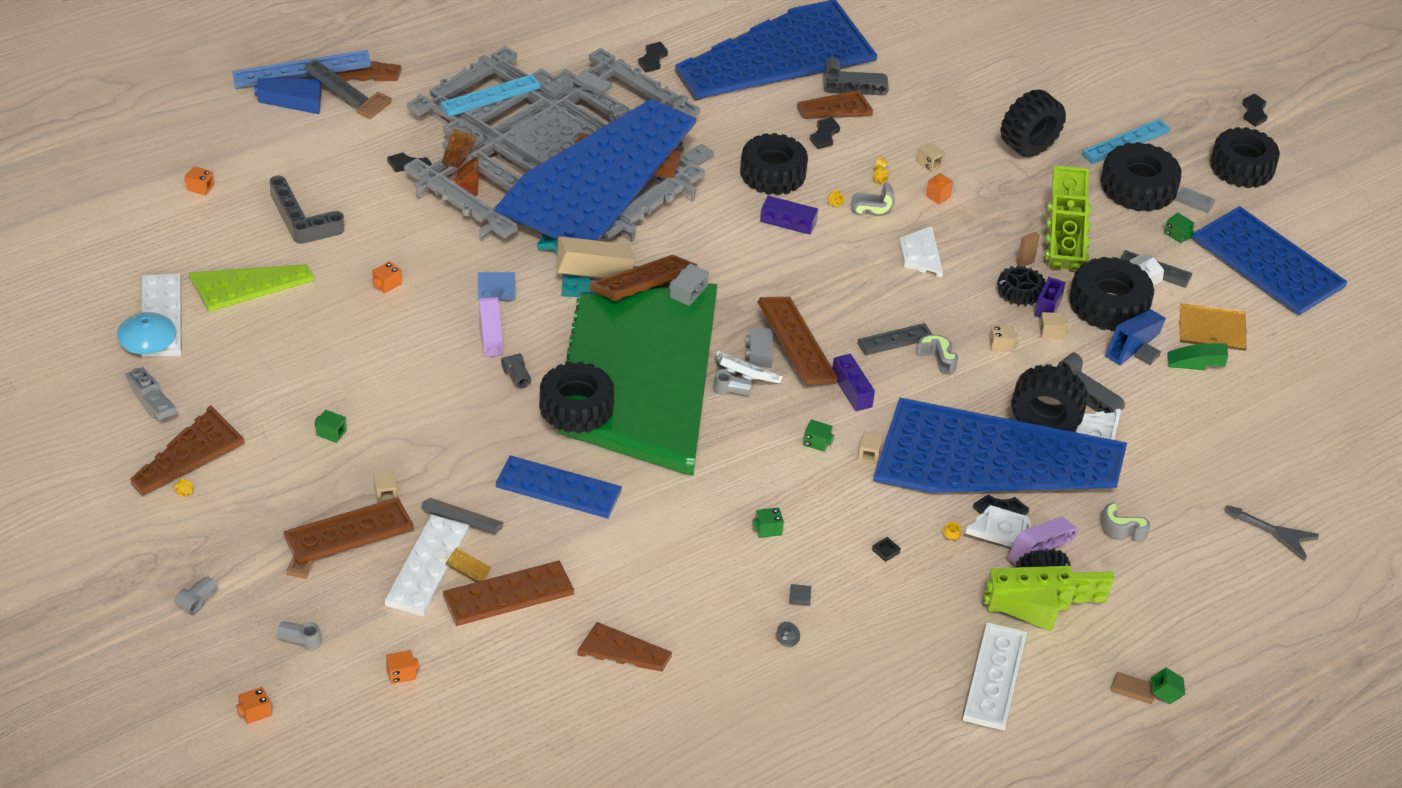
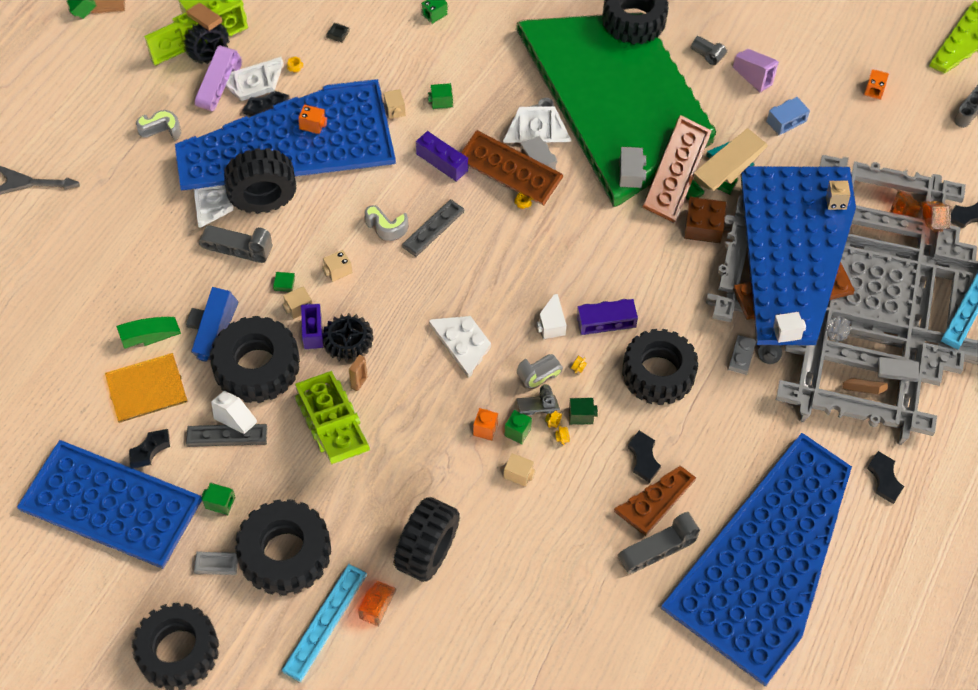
camera: 155 degrees right, 15 degrees up
none -> black tile [129,429,170,469]
none -> medium nougat tile [186,2,223,31]
none -> green tile [273,272,295,292]
none -> orange brick [299,105,327,134]
none -> clear orange slope [358,581,396,627]
none -> green brick [505,410,532,444]
none -> dark grey hinge [517,384,560,415]
none -> white slope [537,294,567,339]
none -> dark green brick [569,398,598,425]
none -> reddish brown brick [684,197,726,244]
none -> white brick [773,312,806,343]
none -> tan brick [826,181,851,210]
none -> medium nougat tile [843,378,888,395]

